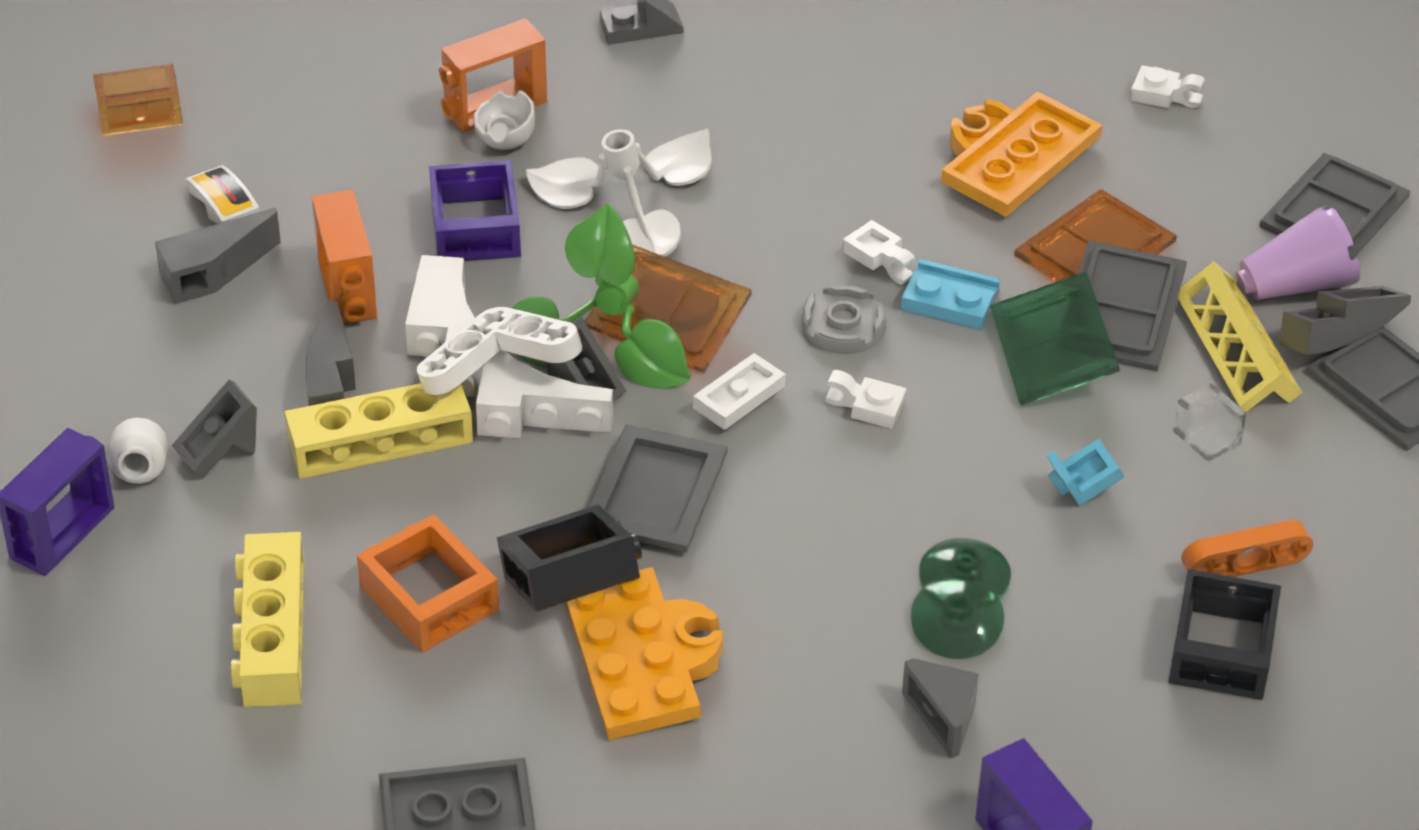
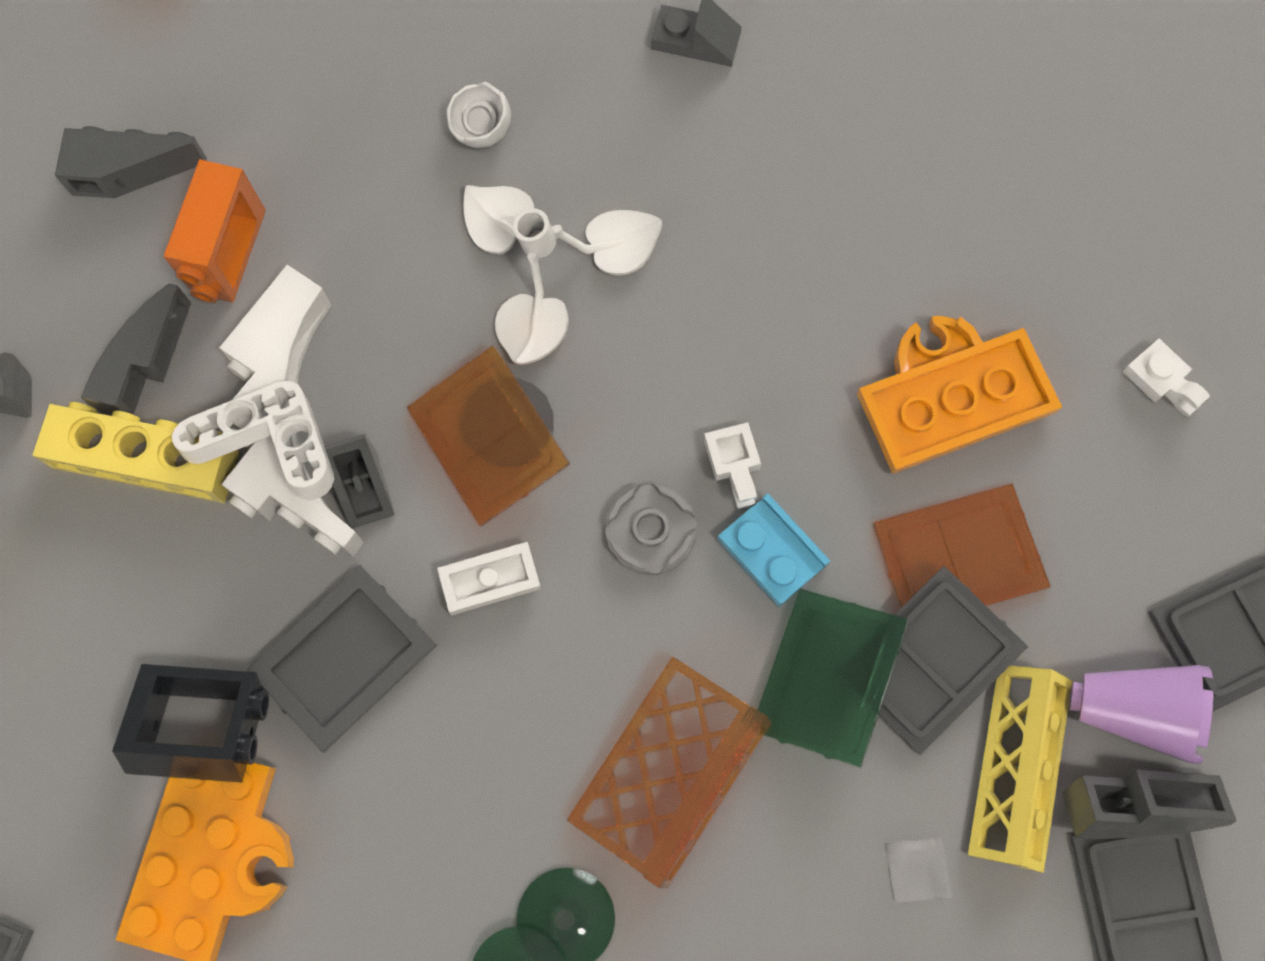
camera: 30 degrees right, 30 degrees up
slope [186,165,261,224] -> none
orange window [357,514,499,653] -> none
dark purple window [429,160,521,261] -> none
orange window [439,18,547,133] -> none
bright green plant [512,204,692,389] -> none
white plate [825,370,907,429] -> none
medium azure bracket [1046,438,1125,506] -> none
none -> clear orange fence [567,656,772,888]

